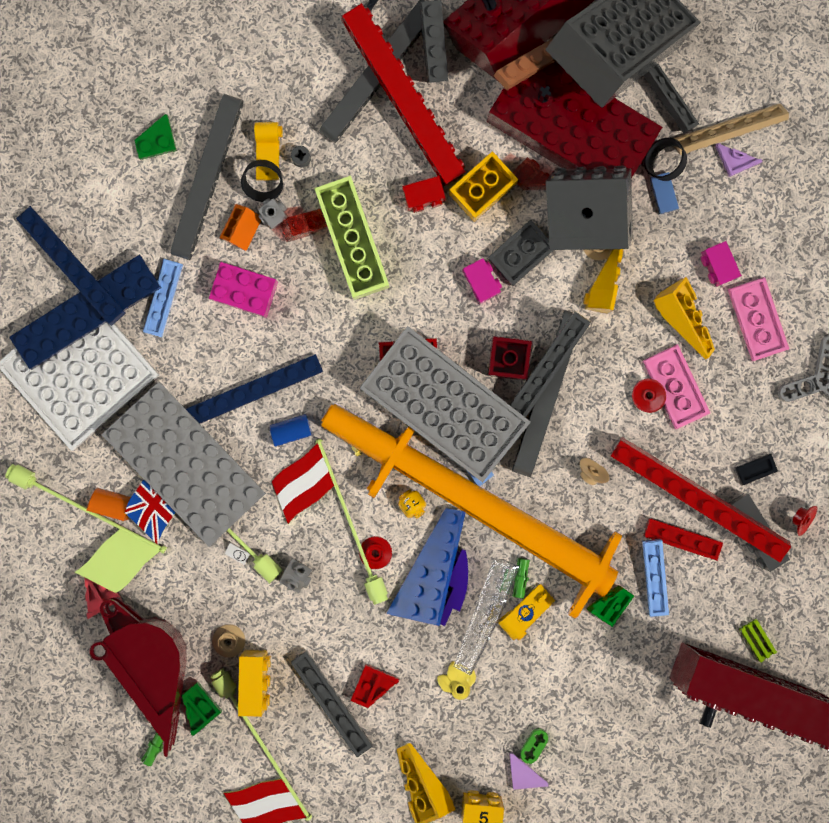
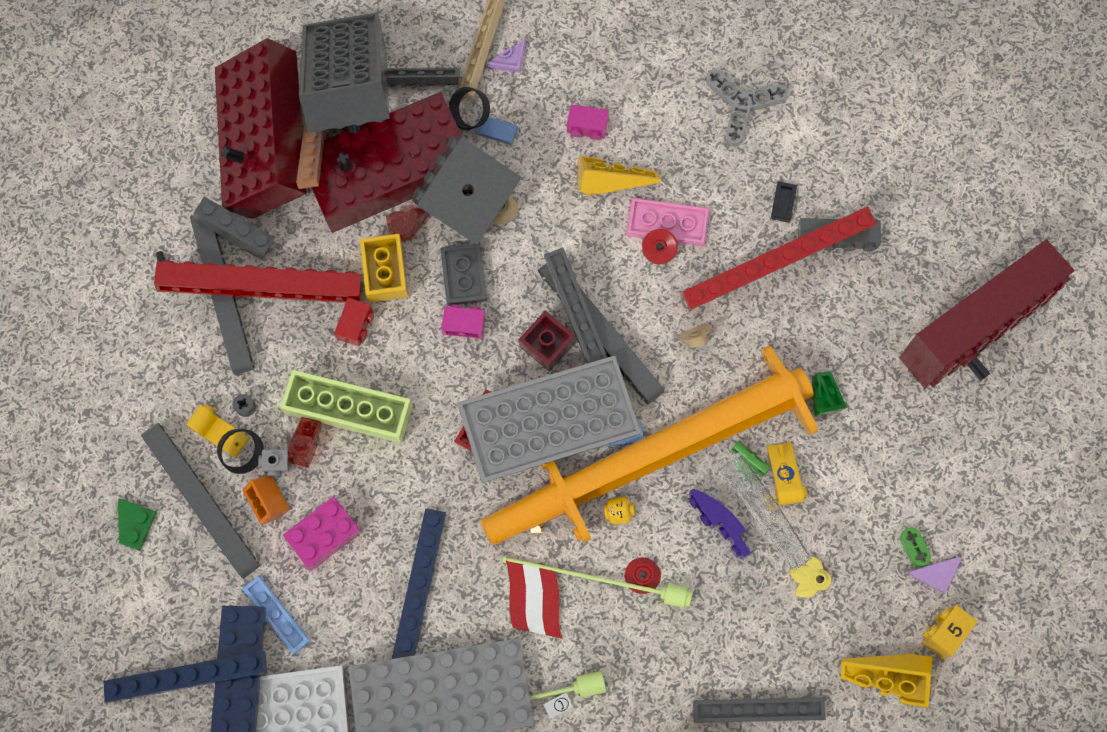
camera: 50 degrees left, 15 degrees down
blue brick [270,414,313,447] -> none
light grey brick [279,559,312,593] -> none
red wing [350,664,400,708] -> none
blue wing [386,508,466,626] -> none
yellow wedge [583,249,624,314] -> none
light blue tile [642,539,669,617] -> none
red plate [643,518,723,561] -> none
bright pink tile [728,277,789,361] -> none
lime tile [739,619,777,662] -> none
red piece [792,506,817,536] -> none

